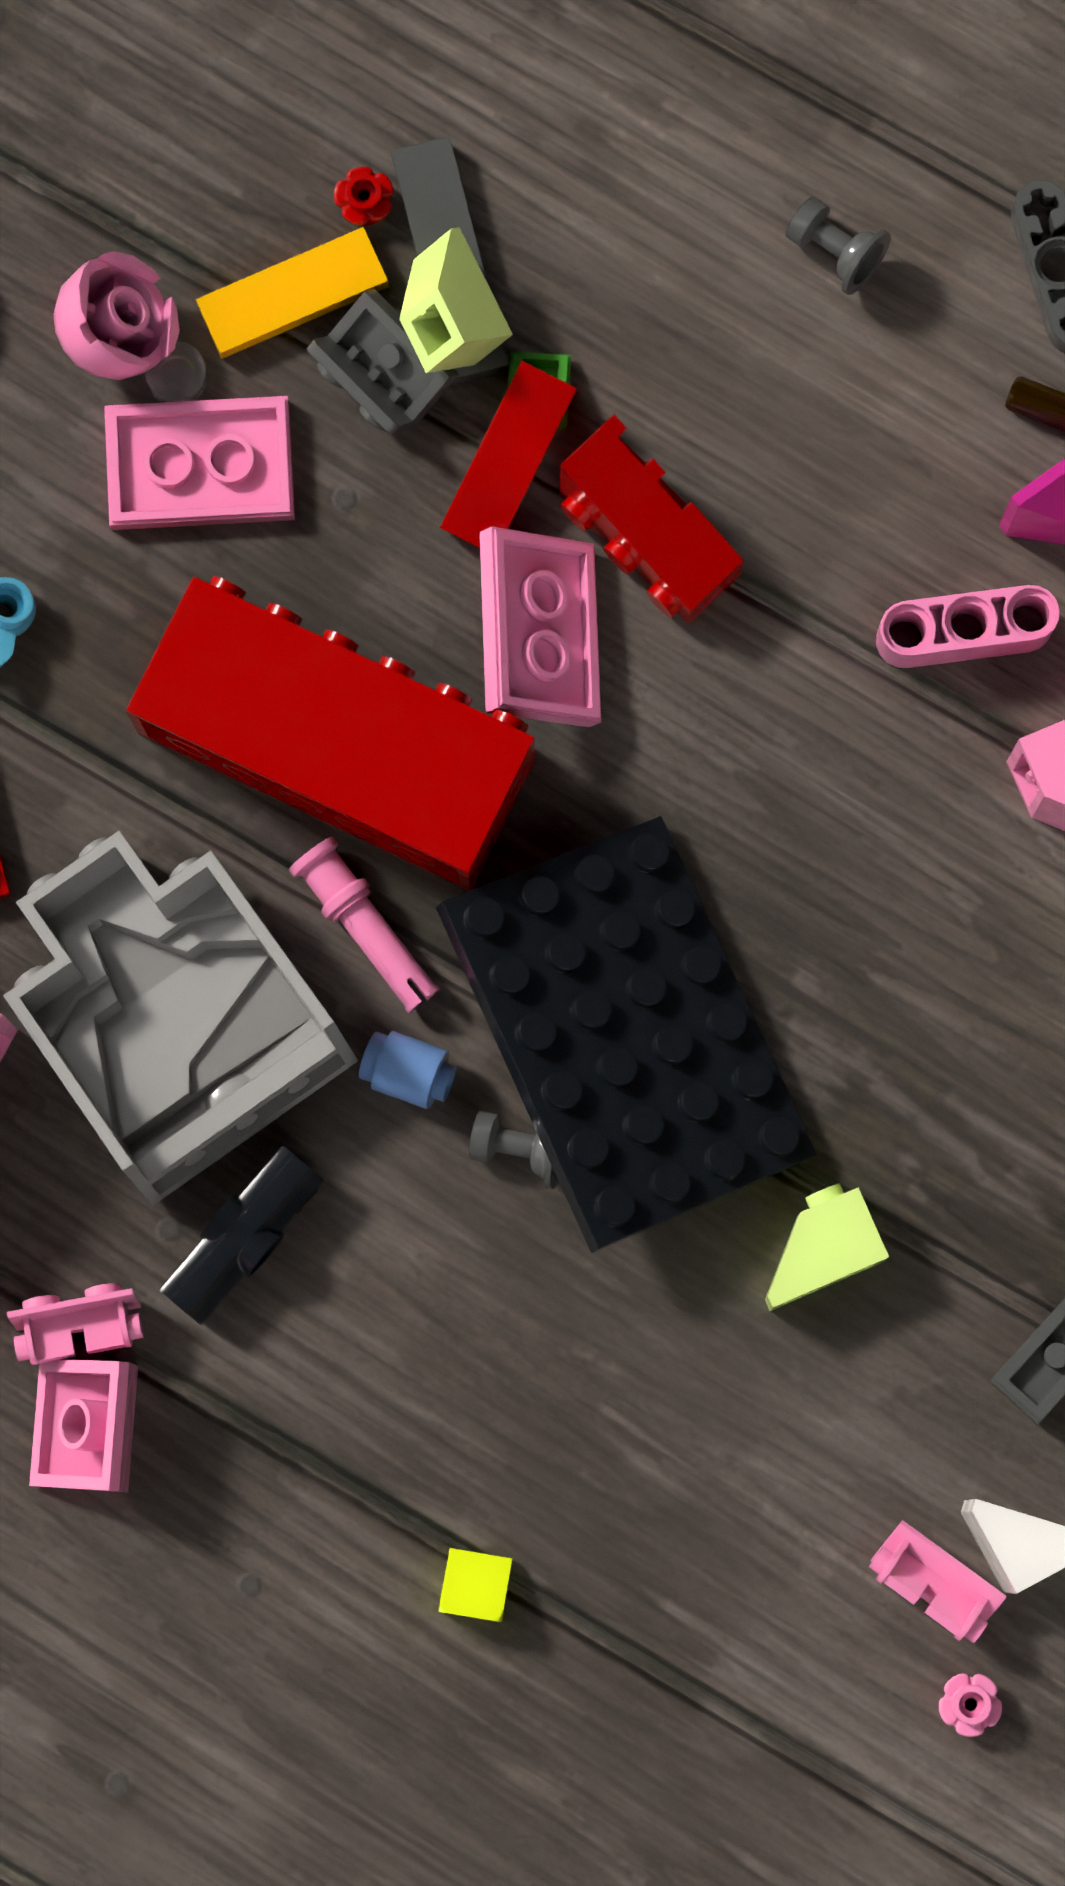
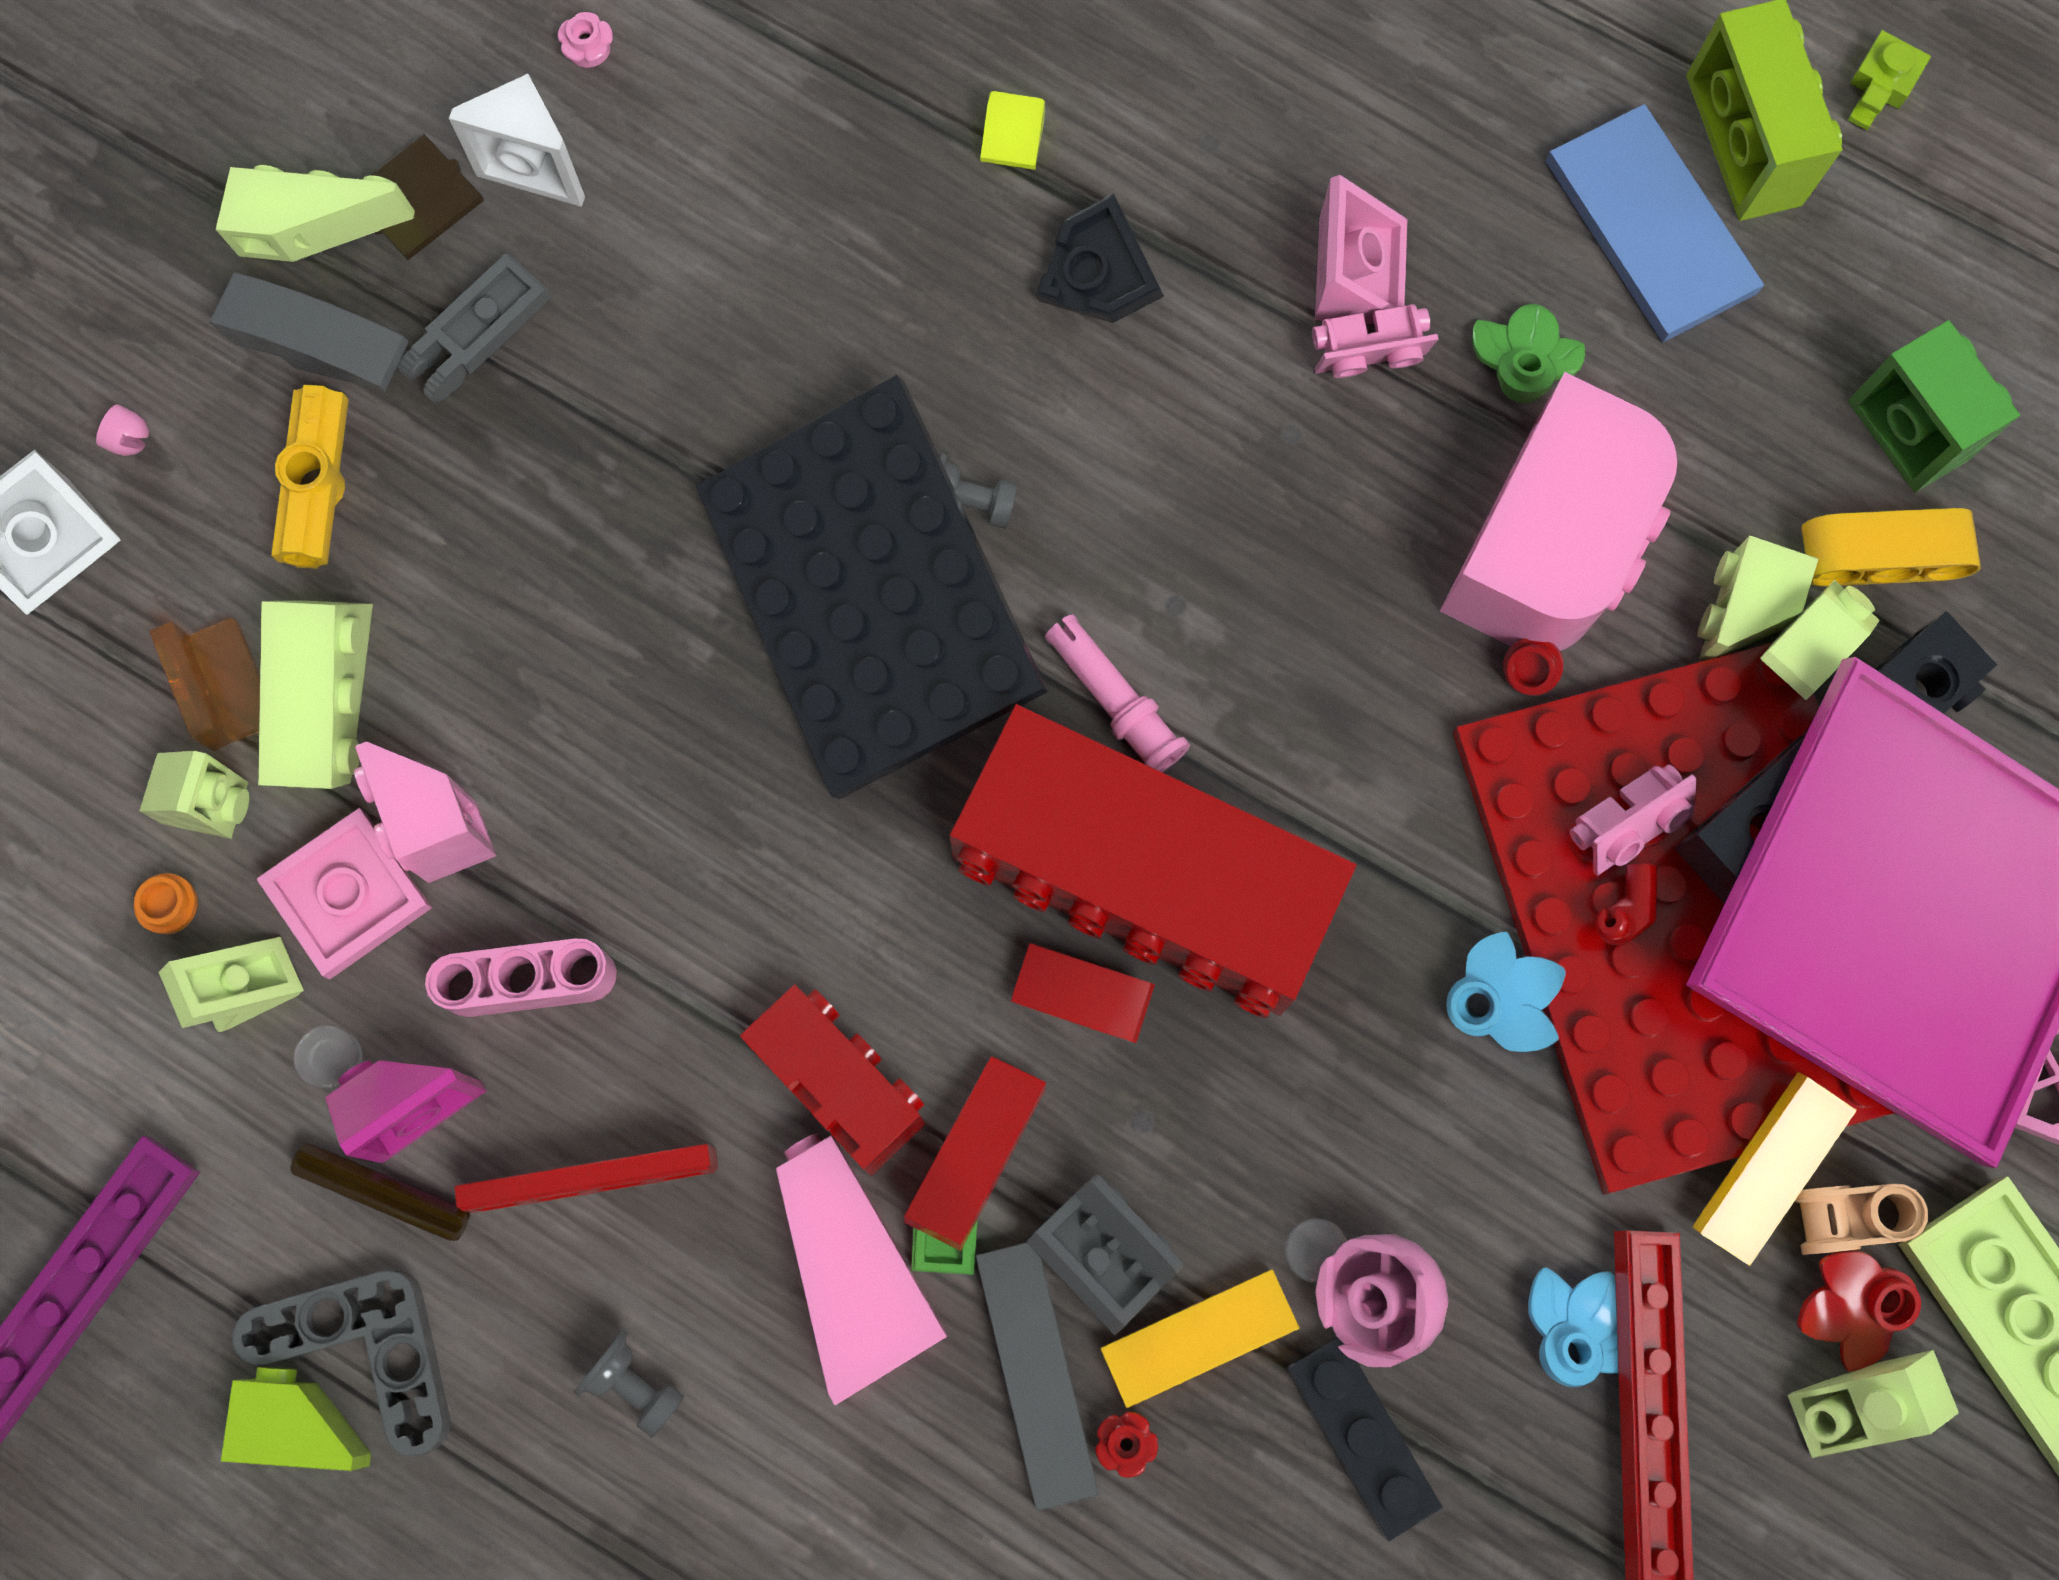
camera: 175 degrees right, 5 degrees down
light grey panel [3,831,358,1206] -> none
bright pink tile [104,396,295,530] -> none
black piece [160,1145,325,1326] -> none
medium blue brick [359,1031,456,1110] -> none
yellowish green slope [399,227,513,373] -> none
bright pink tile [480,527,601,727] -> none
yellowish green slope [765,1183,889,1311] -> none
bright pink hinge [869,1520,1007,1644] -> none
none -> red tile [454,1144,719,1213]
none -> bright pink slope [776,1133,949,1405]
none -> red slope [1011,943,1155,1043]
none -> black plate [1035,193,1164,323]
none -> black plate [1285,1336,1443,1542]

